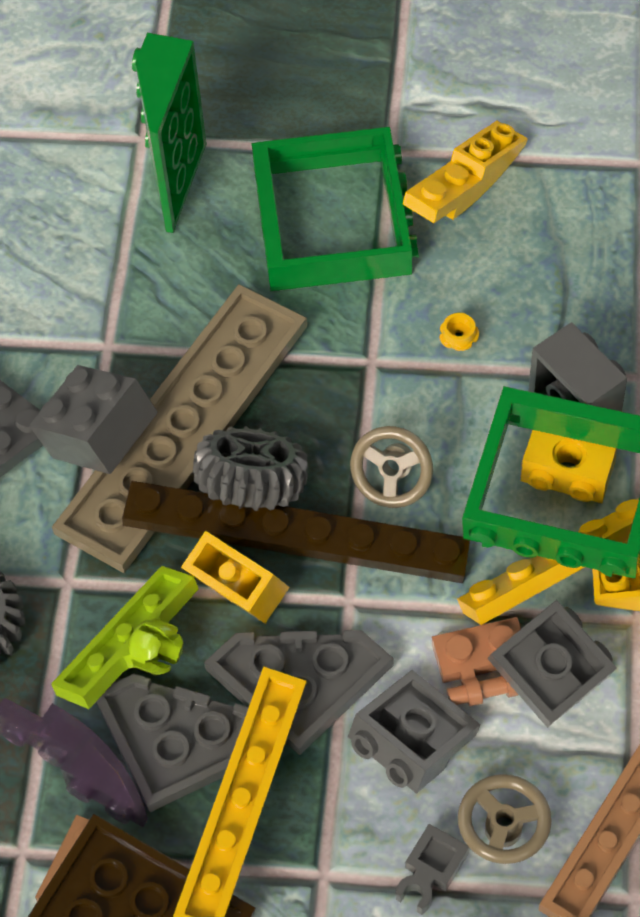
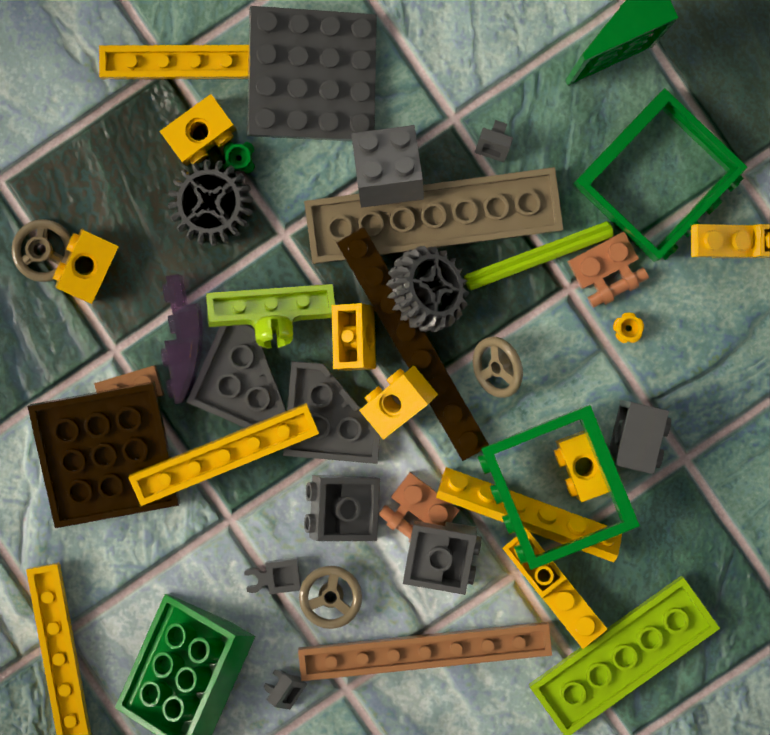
camera: 45 degrees right, 30 degrees up
none -> yellow brick [359,365,438,440]
none -> lime axle [464,221,614,290]
none -> dark grey tile [475,120,513,162]
none -> nougat plate [567,231,649,308]

